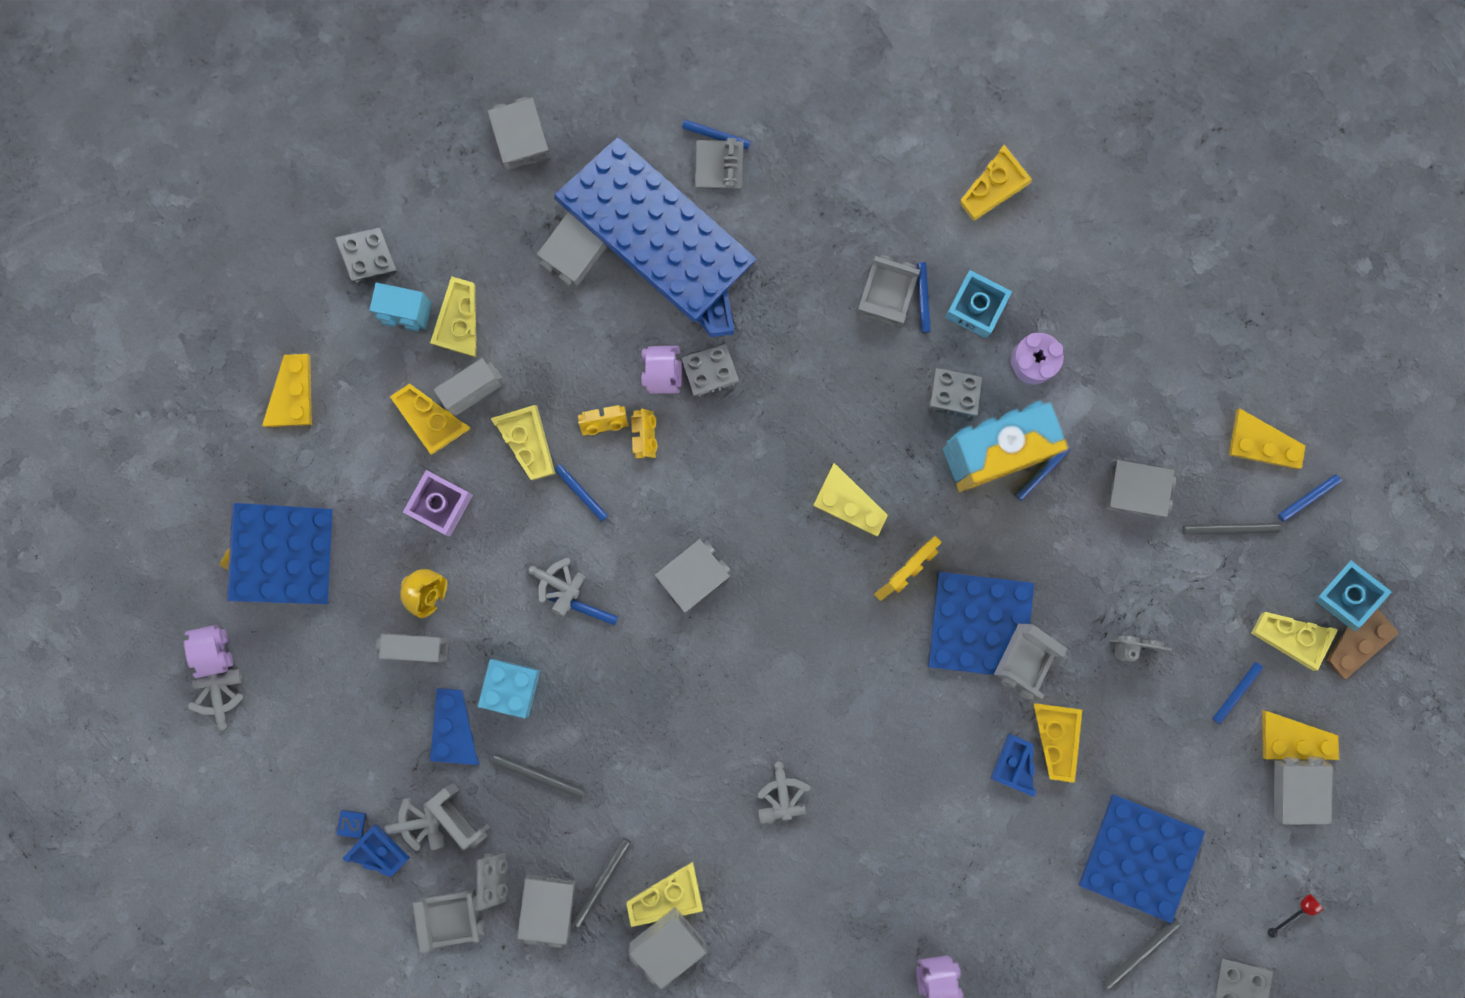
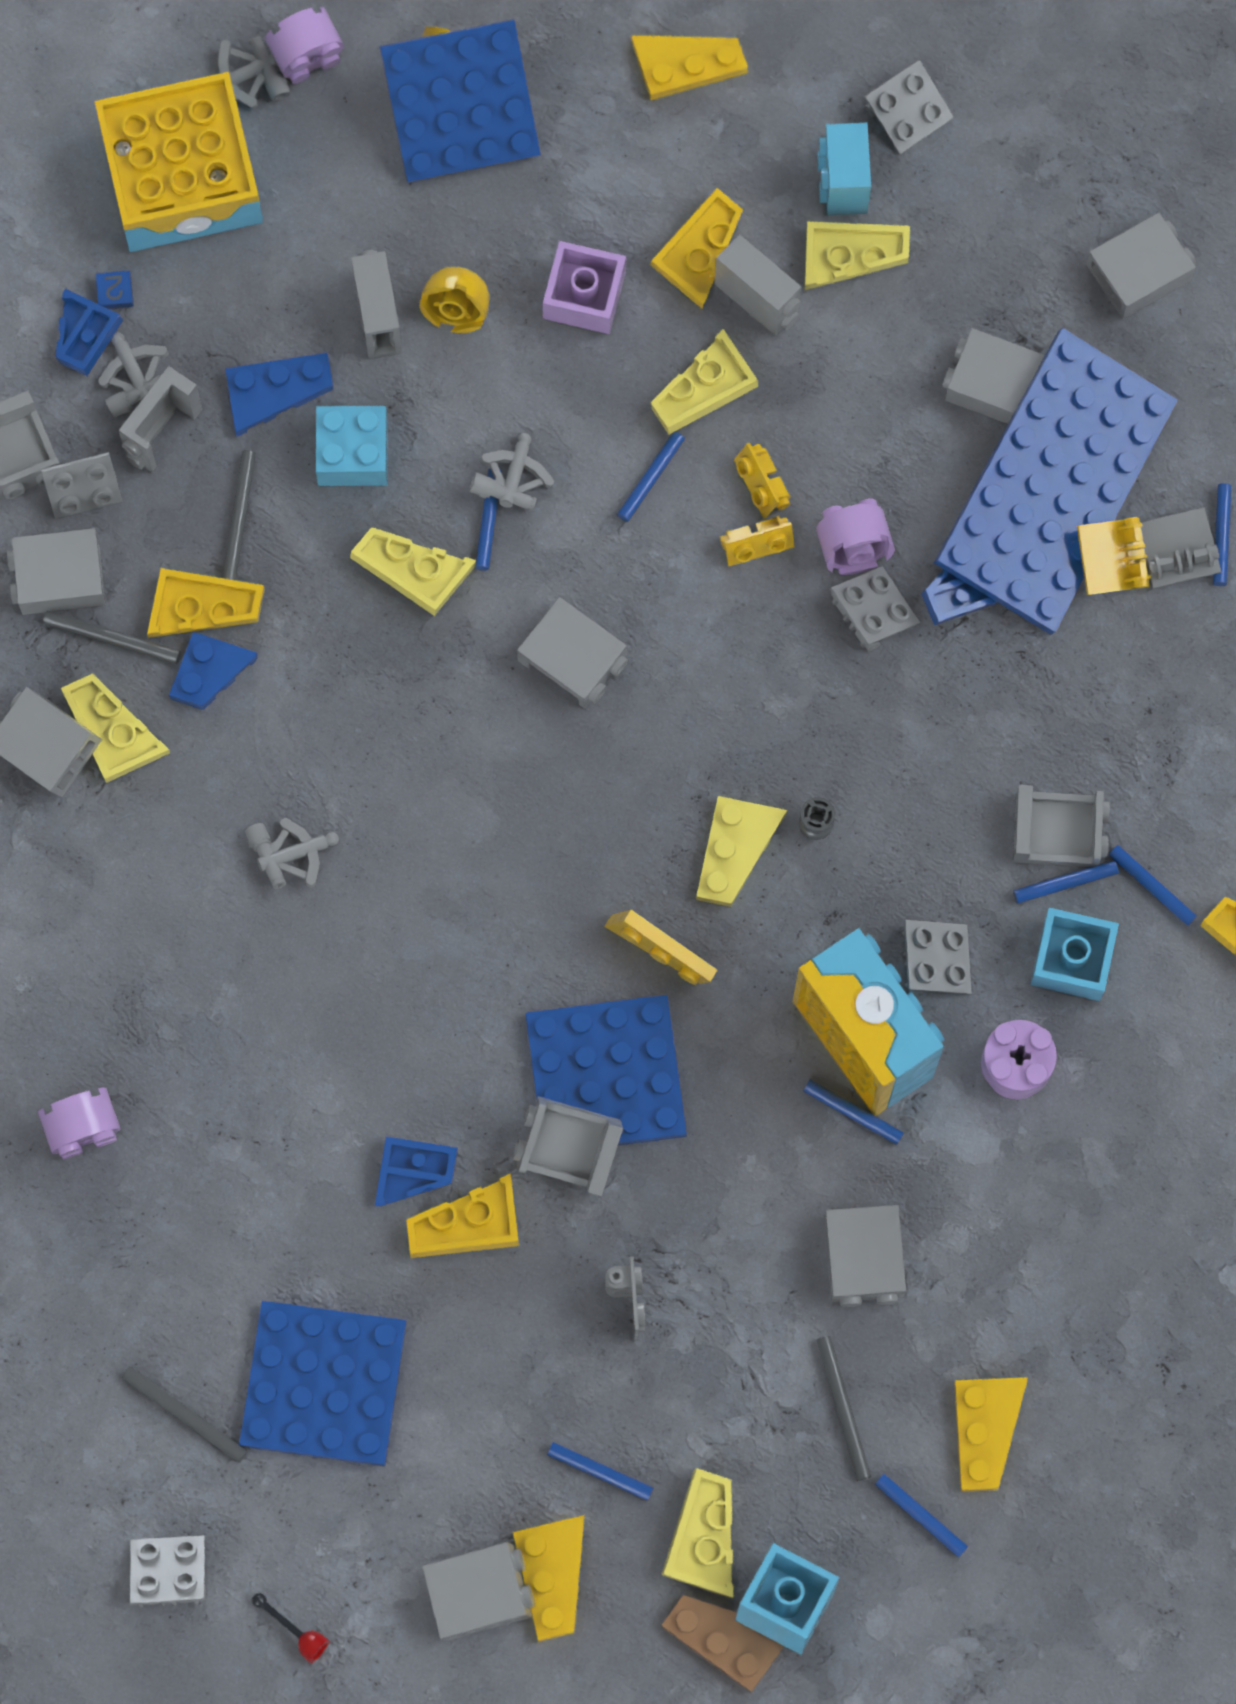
camera: 75 degrees right, 10 degrees down
none -> yellow piece [94,72,263,252]
none -> yellow wing [147,568,265,638]
none -> blue wing [169,632,258,710]
none -> light yellow wing [350,527,476,616]
none -> dark grey wheel [799,797,836,840]
none -> yellow hinge [1077,517,1151,595]
none -> blue bar [1109,845,1197,926]

